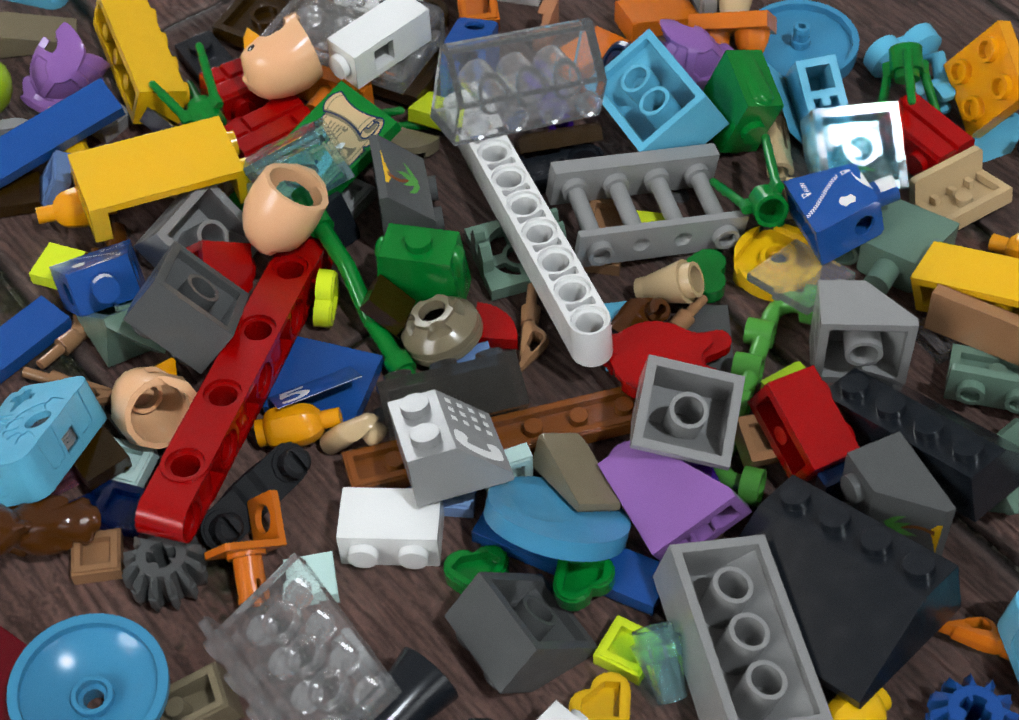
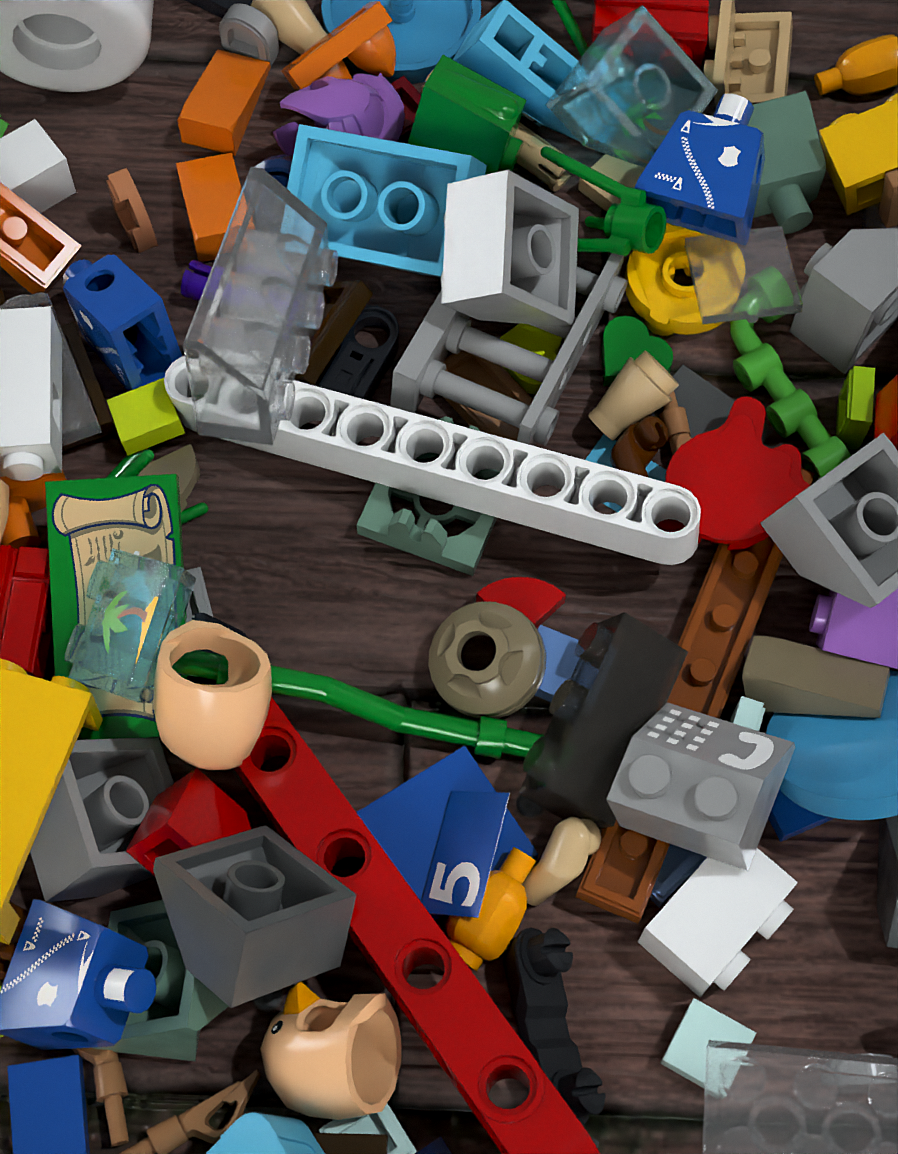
camera: 55 degrees left, 15 degrees up
orange bracket [204,490,287,606] -> none
neon yellow tile [313,268,340,328] -> none
dark brown tile [360,274,416,336] -> none
dark grey slope [369,135,445,235] -> none
green torso [375,223,472,307] -> none
green tile [444,545,509,594] -> none
medium nougat hand [517,283,549,374] -> none
none -> light grey slope [441,170,579,327]

